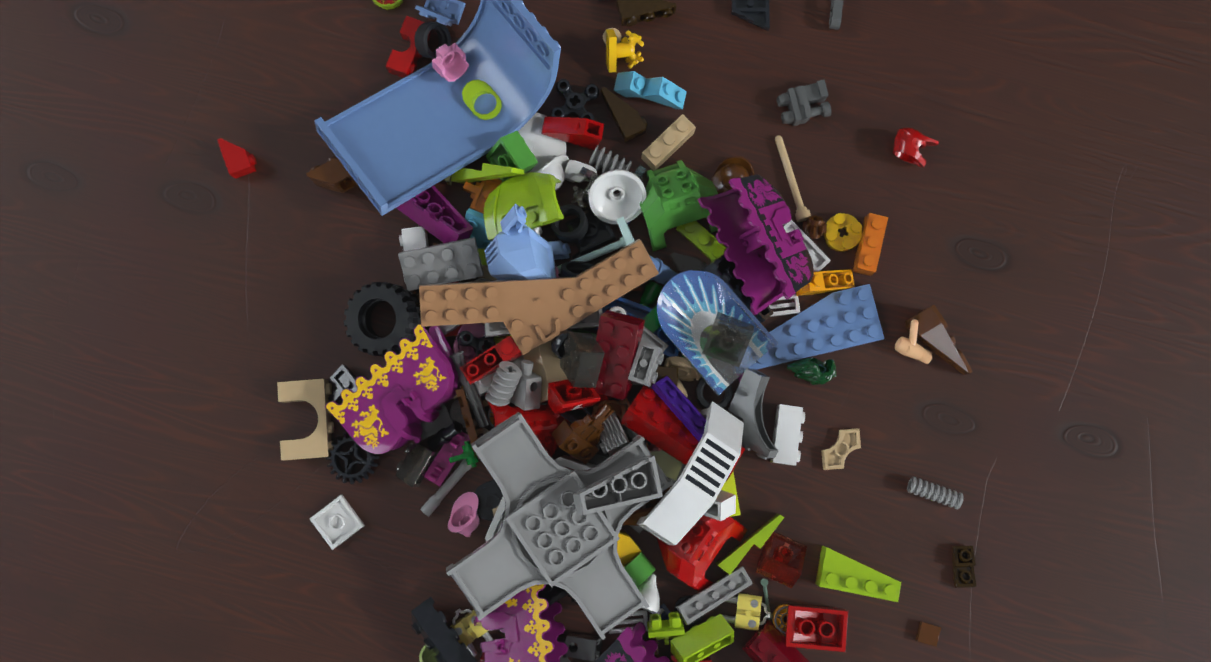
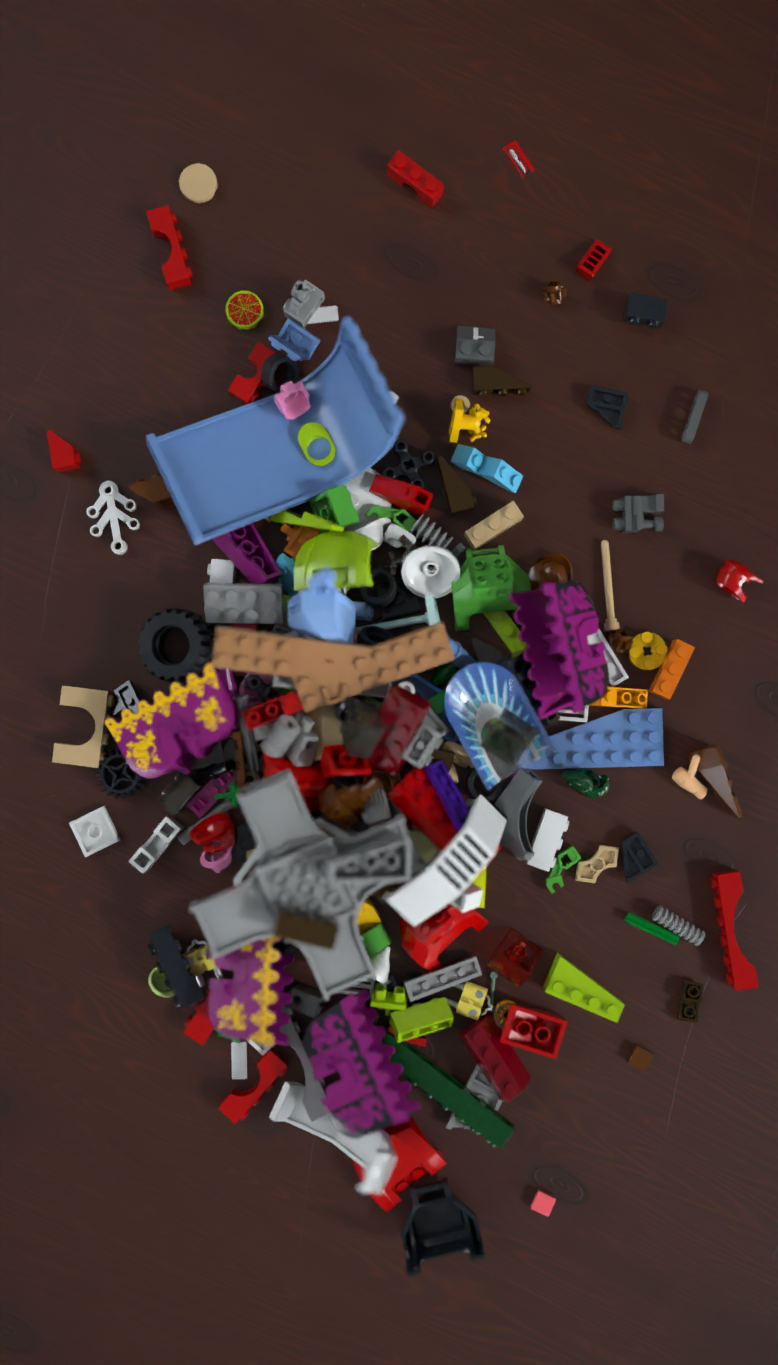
camera: 20 degrees right, 5 degrees up
lime slope [716,513,784,575] -> none
none -> white plant [86,481,140,555]
none -> white arch [128,815,184,874]
none -> red helmet [189,812,236,854]
none -> dark brown brick [273,906,340,950]
none -> bright green piece [365,505,416,532]
none -> bright green piece [546,845,582,894]
none -> black wing [621,831,659,884]
none -> green axle [625,912,679,945]
none -> red arch [711,869,759,991]

